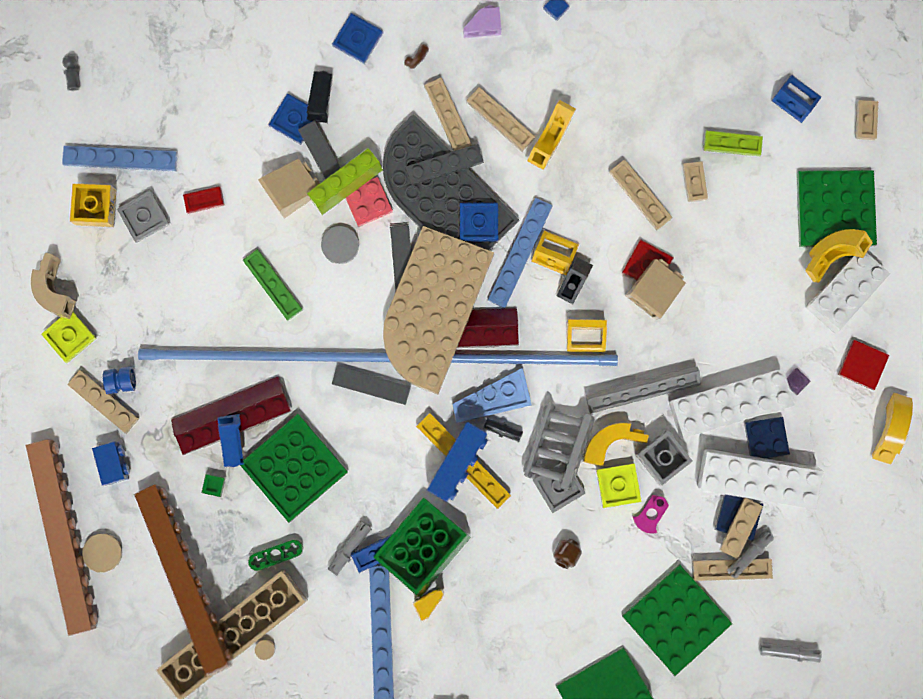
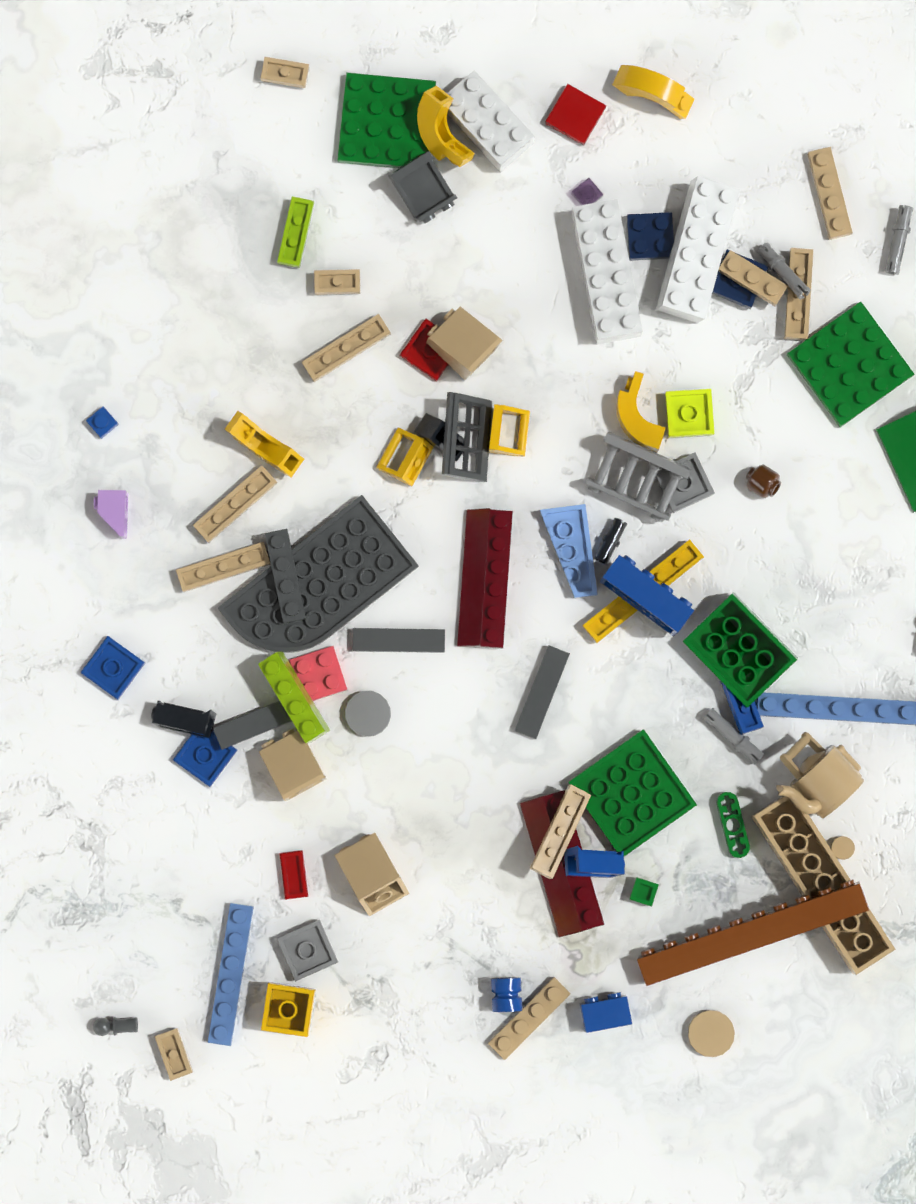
camera: 90 degrees left, 0 degrees up
nougat brick [25,439,98,636] -> none
tan arch [31,253,76,319] -> none
neon yellow plate [41,311,97,363] -> none
medium blue piece [138,349,618,366] -> none
bright green tile [242,249,303,321] -> none
tan plate [383,226,494,395] -> none
reddish brown arm [404,44,429,69] -> none
yellow tile [413,588,444,621] -> none
blue tile [460,203,498,242] -> none
medium blue plate [488,198,553,309] -> none
light grey plate [586,366,701,414] -> none
dark pink piece [633,495,669,534] -> none
light grey brick [636,430,693,485] -> none
blue tile [772,75,822,123] -> none
none -> tan plate [155,1028,193,1081]
none -> tan slope [334,833,410,916]
none -> dark grey panel [388,151,457,224]
none -> dark grey piece [442,392,492,482]
none -> tan plate [530,785,591,879]
none -> tan piece [776,732,864,818]
none -> tan plate [808,147,853,240]

